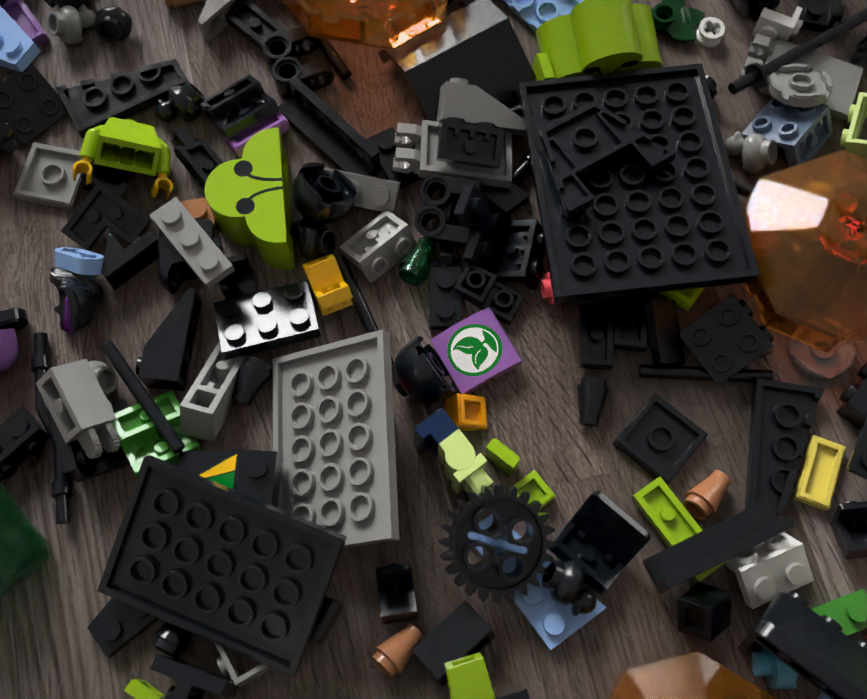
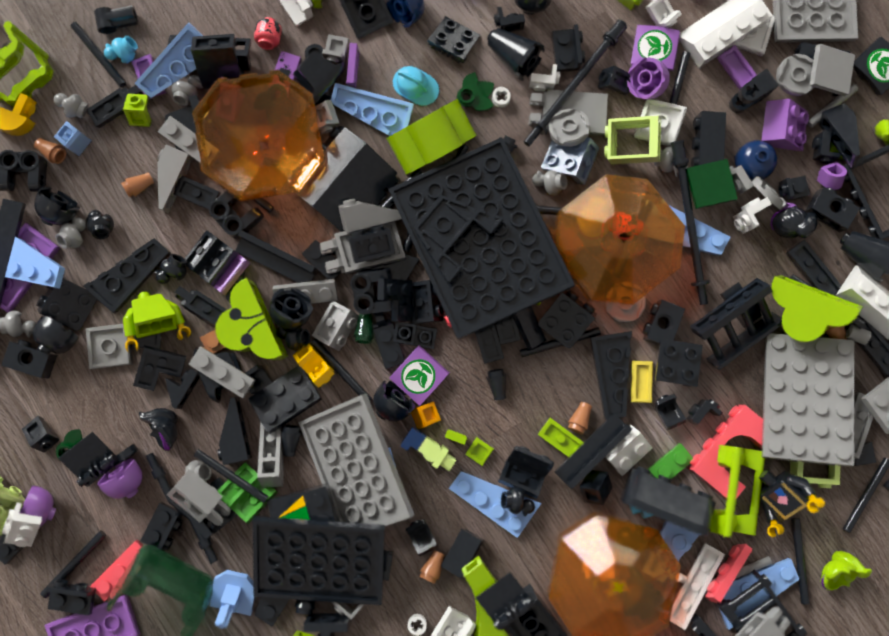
camera: 20 degrees left, 15 degrees up
light blue beam [55,247,104,275] -> none
black gear [439,484,556,604] -> none
lime tile [531,52,555,81] -> none
black tile [612,393,709,485] -> none
none -> light blue piece [210,570,255,629]

